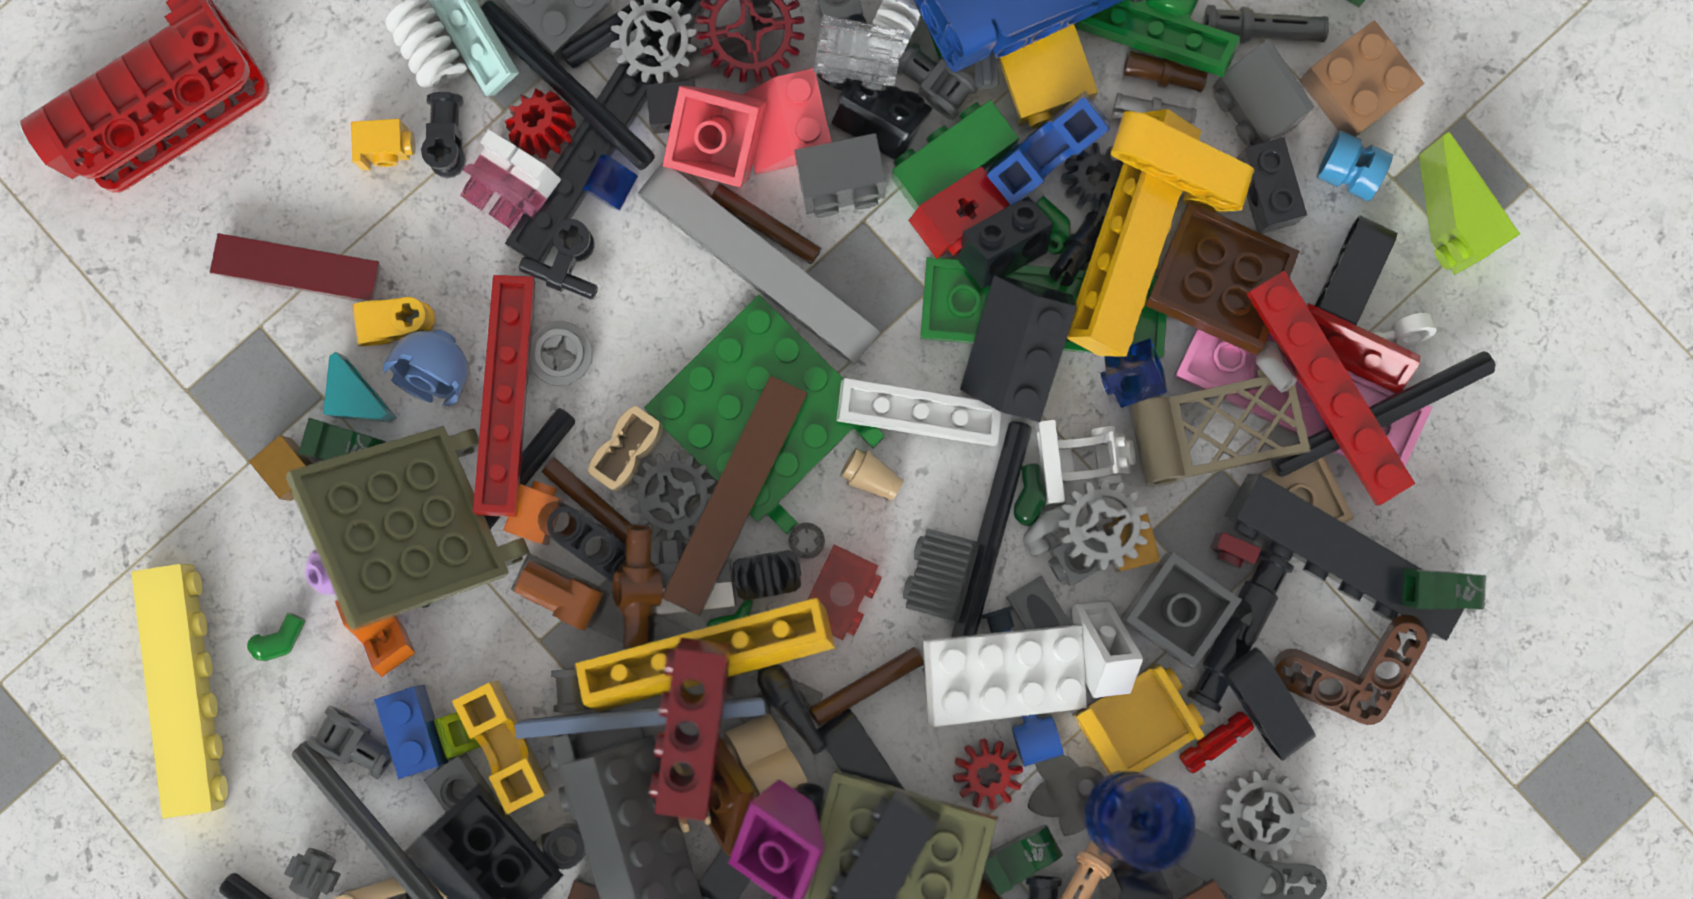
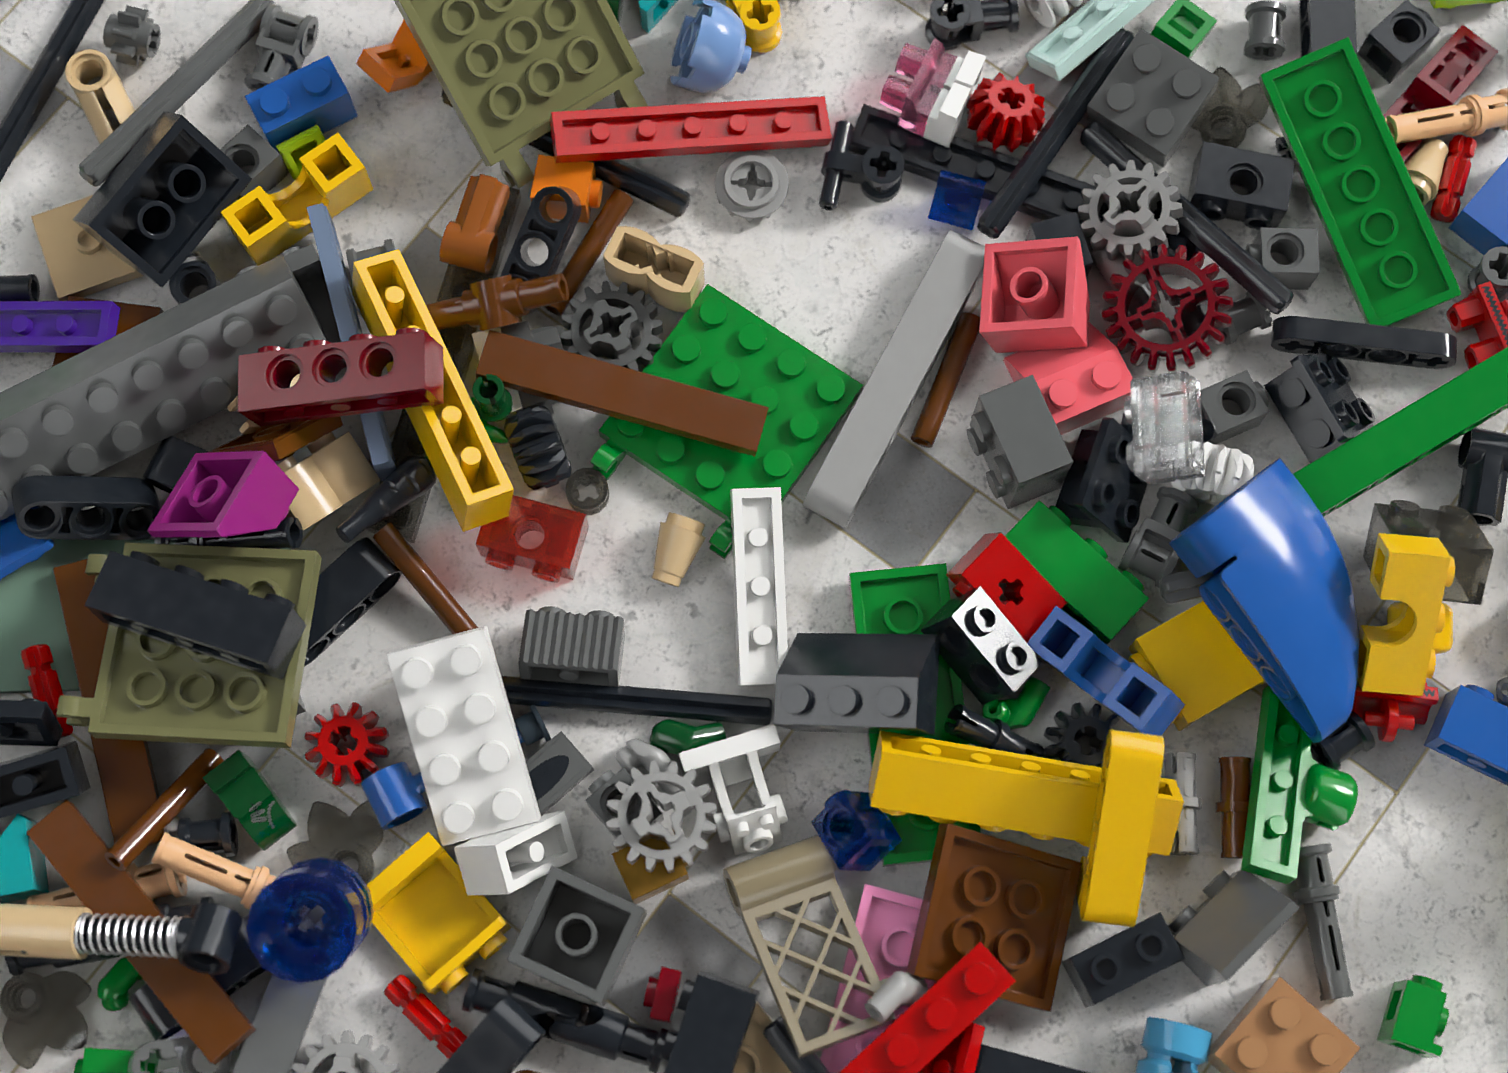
camera: 75 degrees right, 10 degrees down
none -> dark green pin [472,374,513,422]

